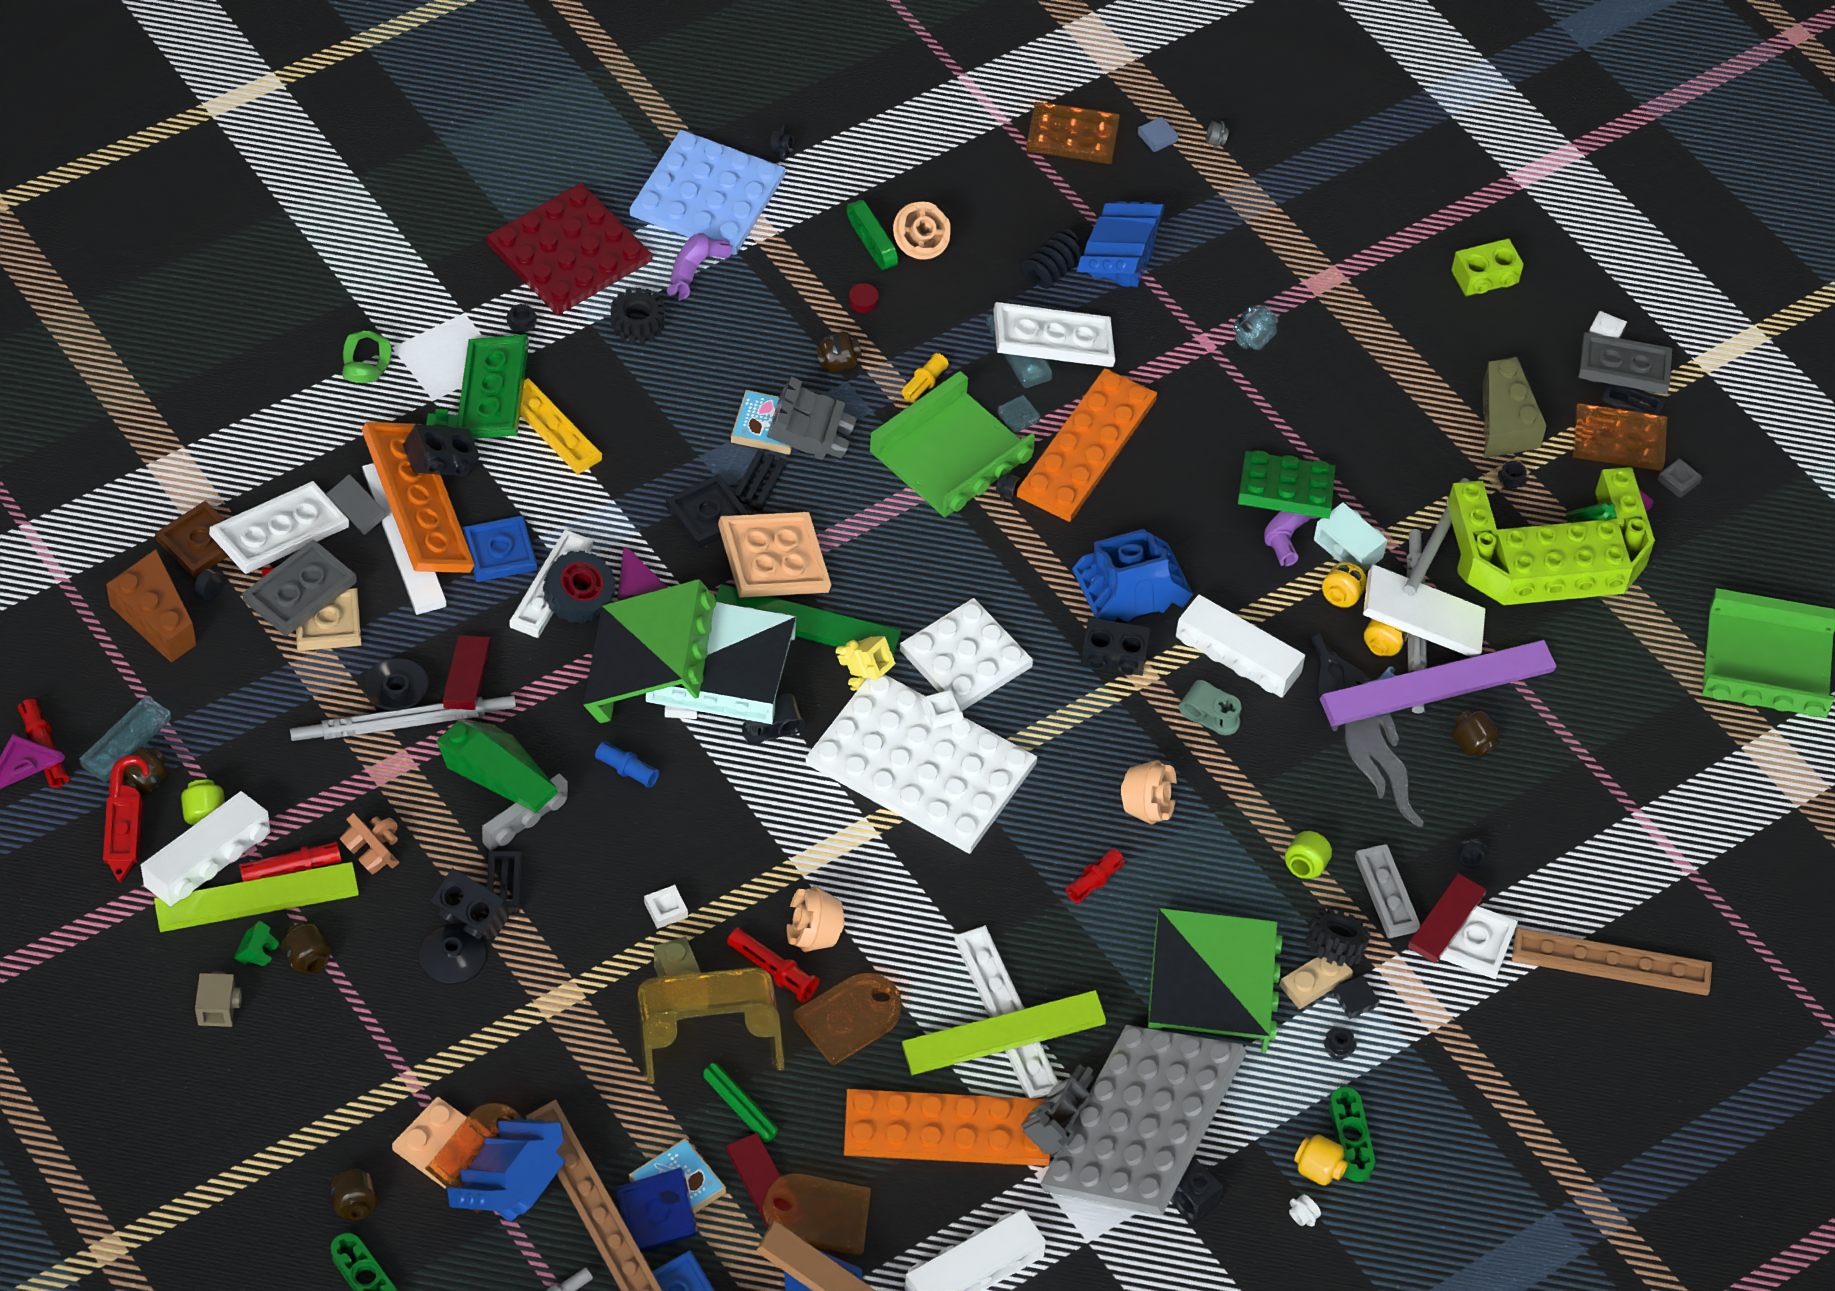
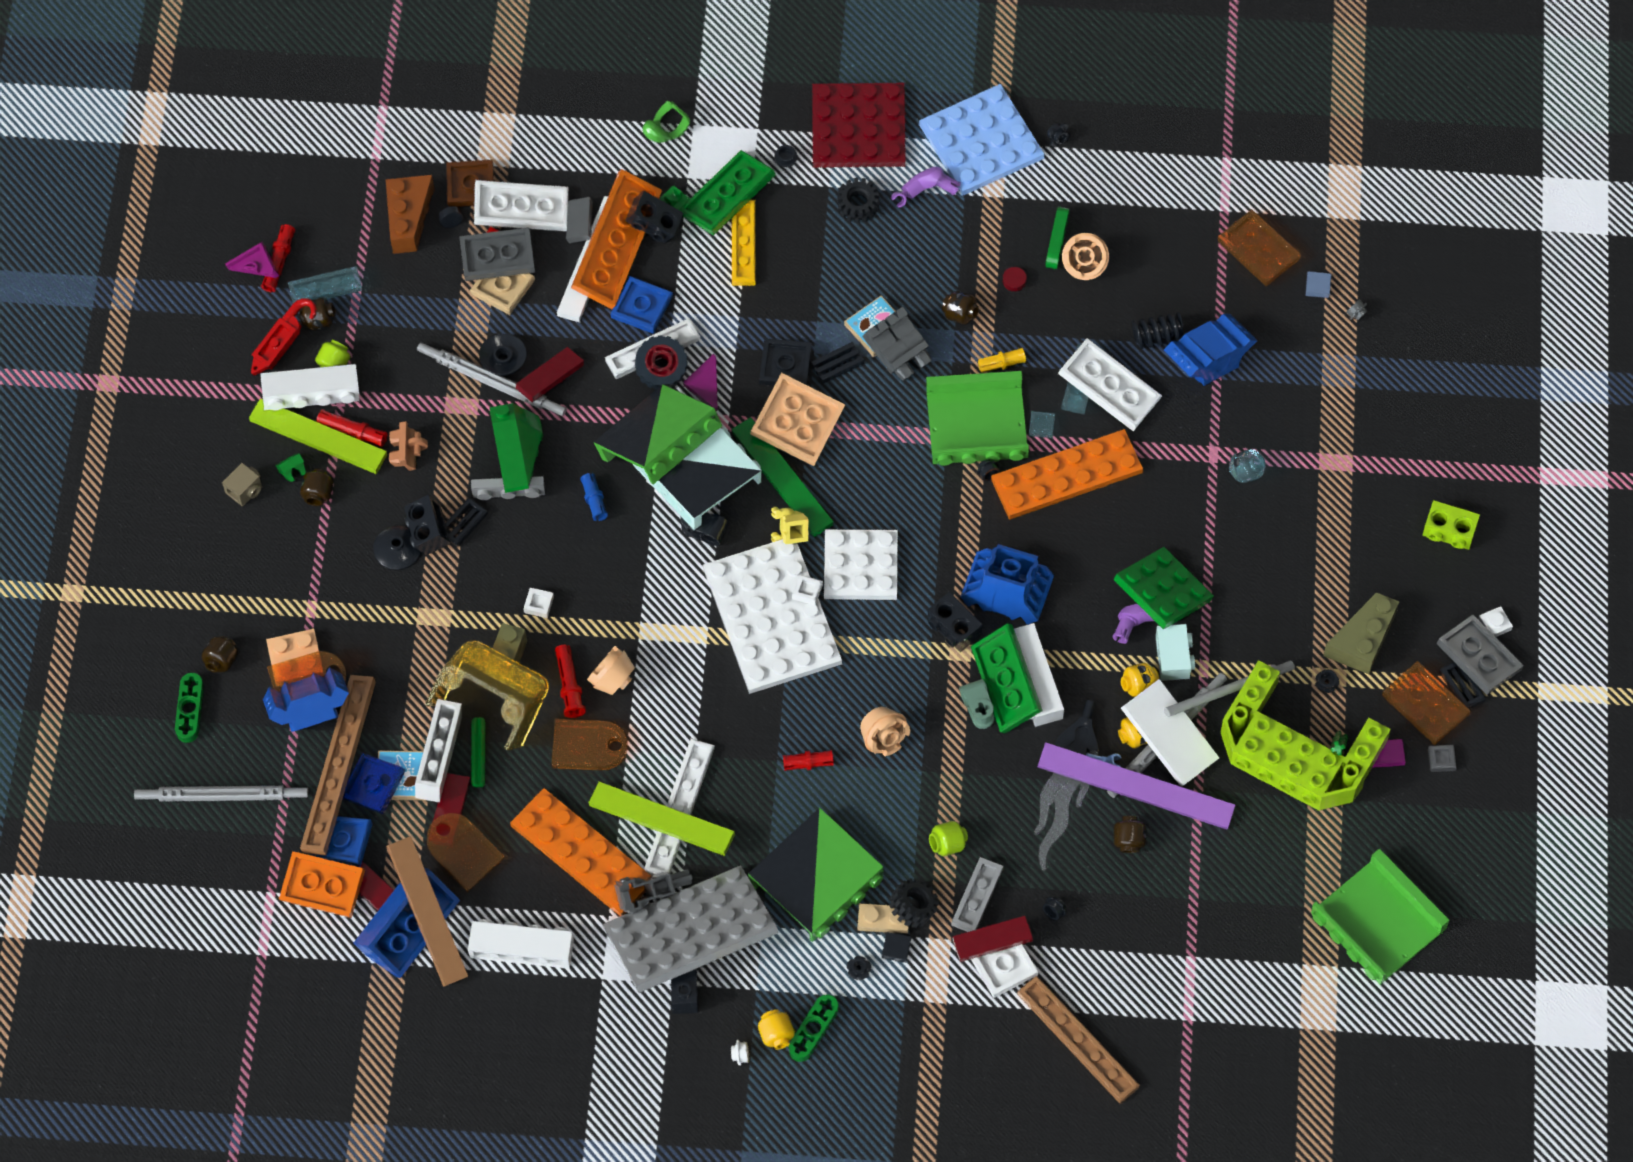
camera: 45 degrees right, 10 degrees up
none -> white brick [415,699,462,803]
none -> green tile [971,623,1043,733]

